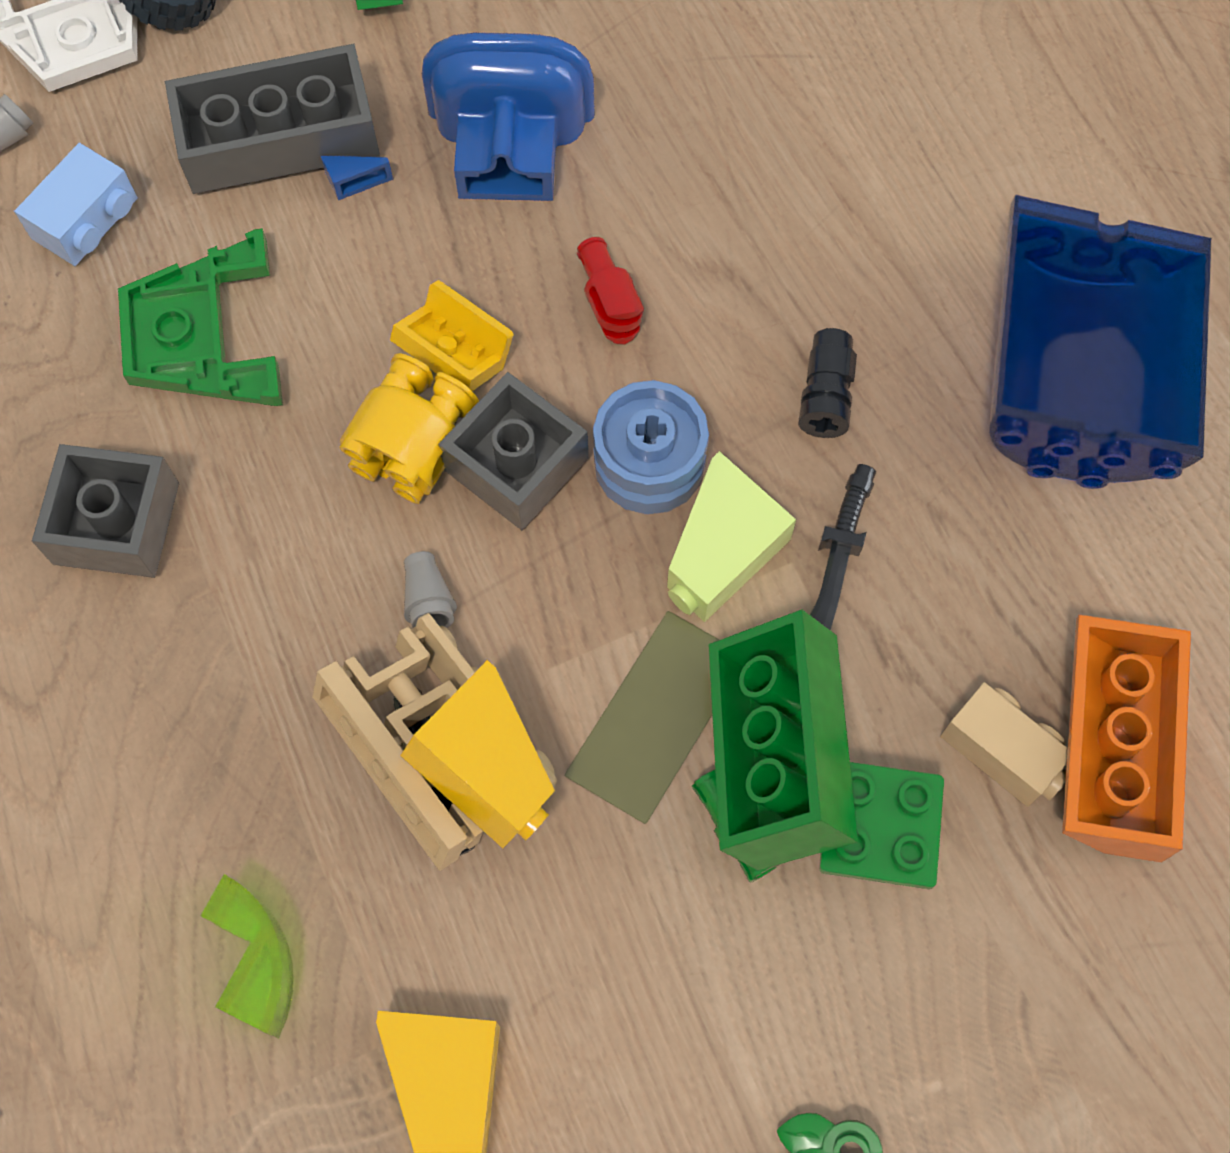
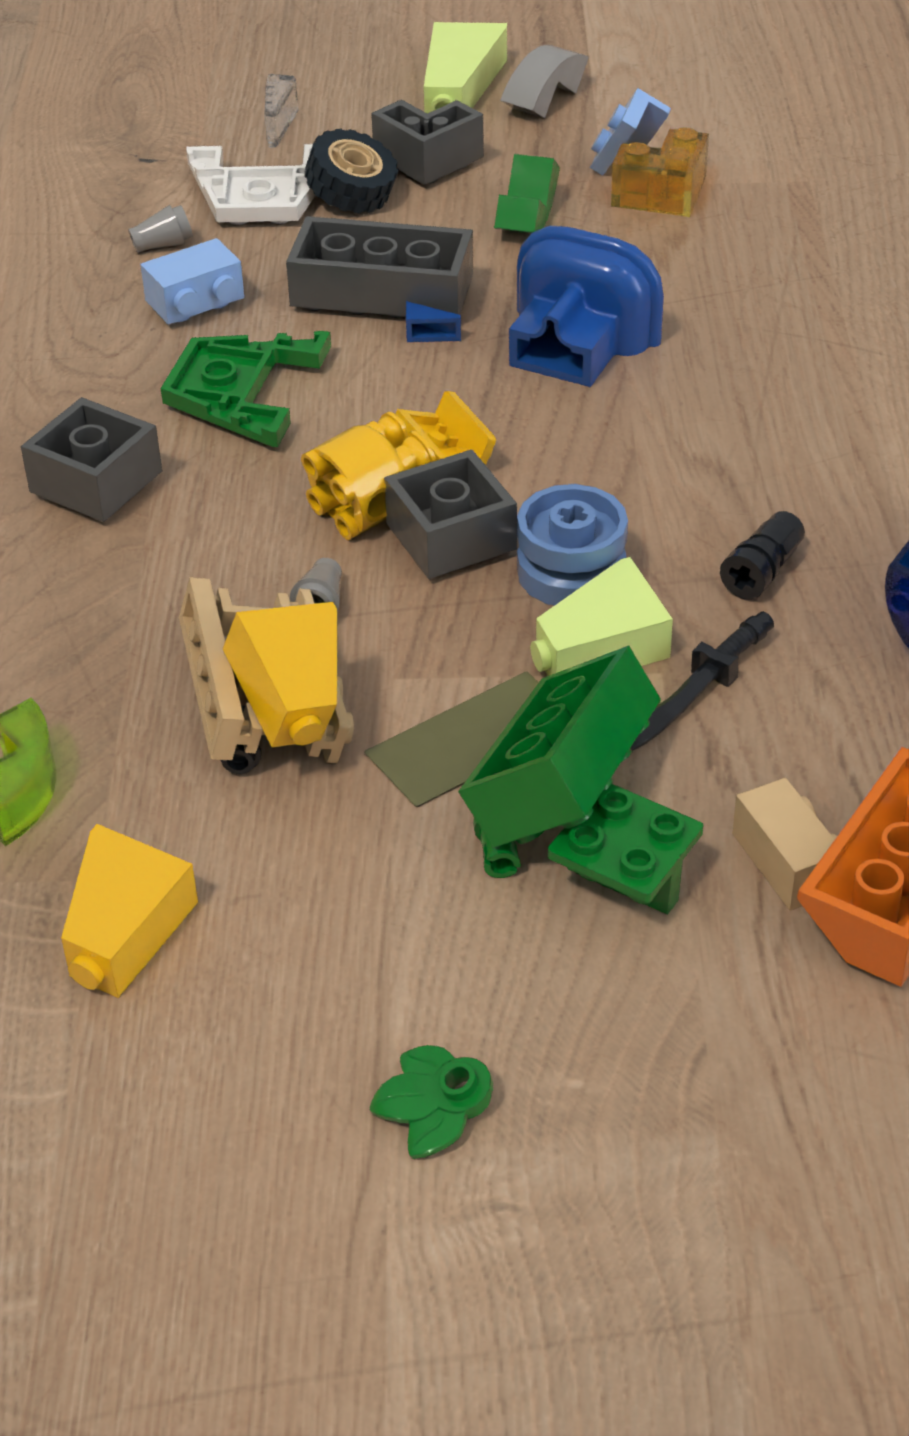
camera: 25 degrees right, 25 degrees down
red arm [576,237,644,345] -> none

